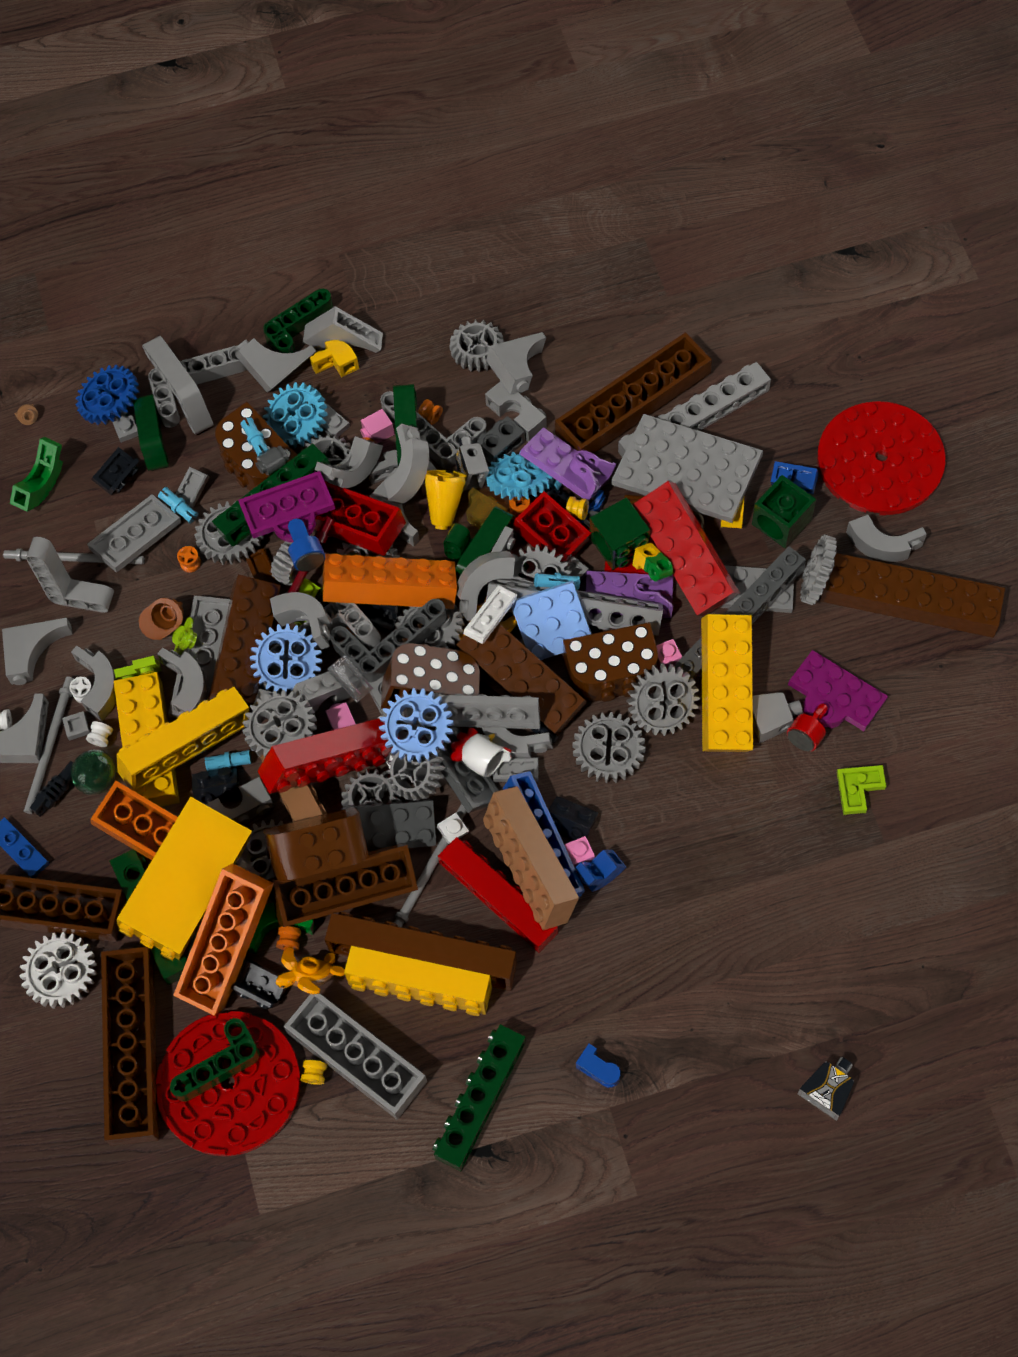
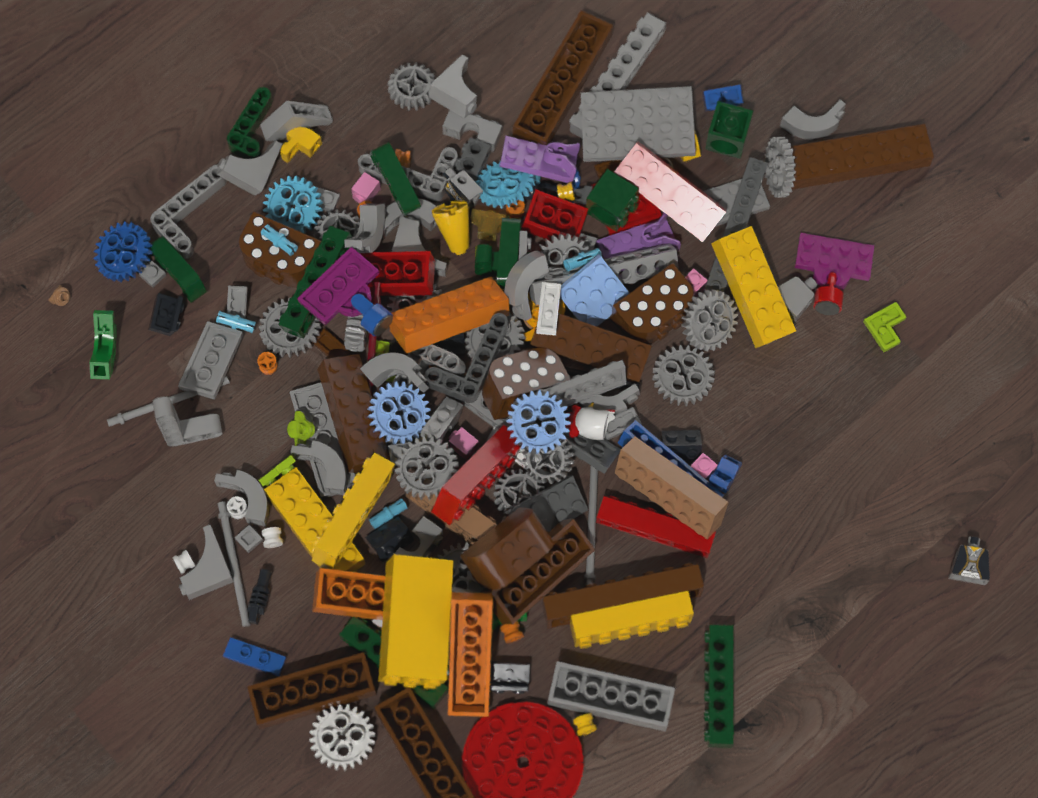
camera: 30 degrees left, 5 degrees up
light grey arch [2,618,73,685] -> none
clear green cylinder [71,750,116,795] -> none
dark orange piece [139,598,183,640] -> none
light grey beam [142,336,214,435] -> none
dark green beam [170,1018,260,1102] -> none
dark grey brick [255,446,289,475] -> none
light orange animal [276,947,345,994] -> none
clear tile [328,655,374,703] -> none
light grey arch [384,424,429,504] -> none
white plate [437,813,469,844] -> none
blue leg [576,1044,620,1088] -> none
leg [632,543,673,582] -> none
red plate [817,401,945,515] -> none

